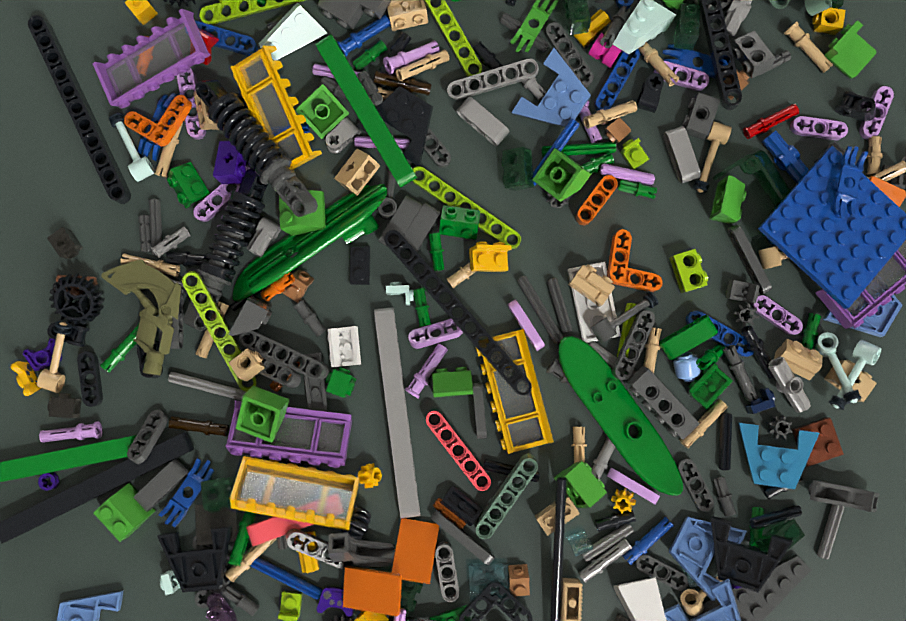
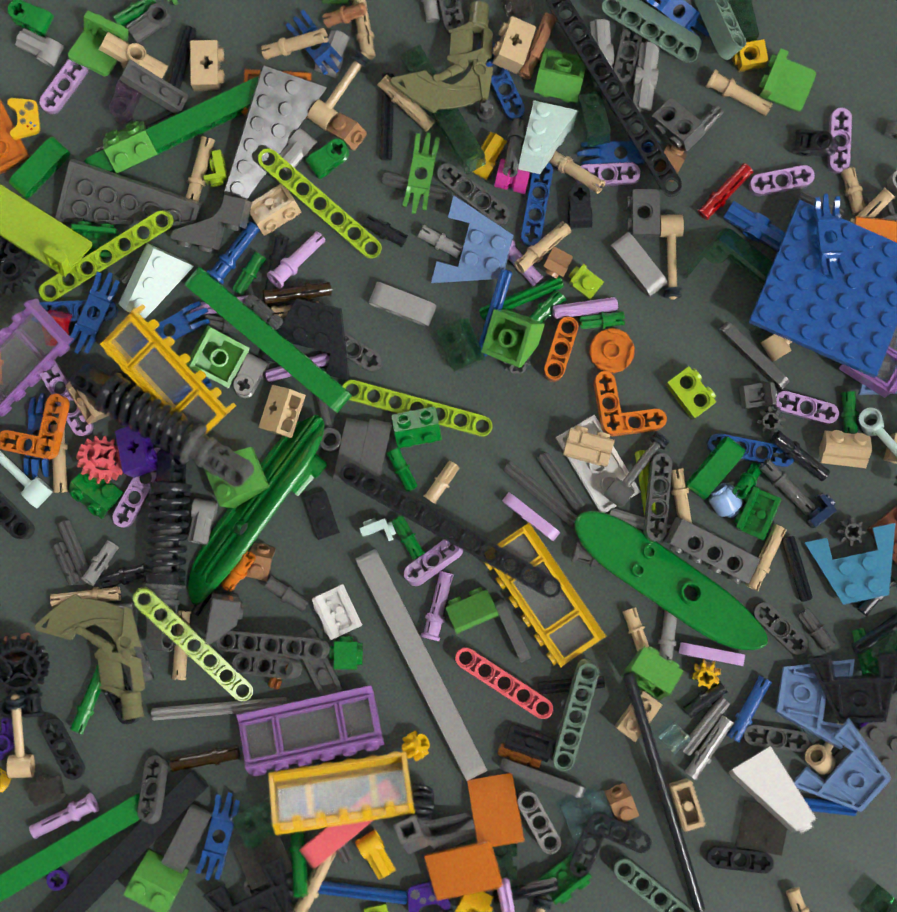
camera: 20 degrees left, 0 degrees up
tan brick [229,348,265,382] -> none
bright green slope [236,386,289,443] -> none
beam [285,529,355,570] -> none
tan pin [396,50,449,81] -> none
light grey beam [447,59,539,100] -> none
yellow bracket [469,242,512,272] -> none
bright green slope [710,175,746,225] -> none
light grey piece [768,357,811,413] -> none
none -> blue piece [69,272,120,354]
none -> coral gear [76,436,123,483]
none -> blue piece [132,301,210,360]
none -> orange tile [589,328,635,373]

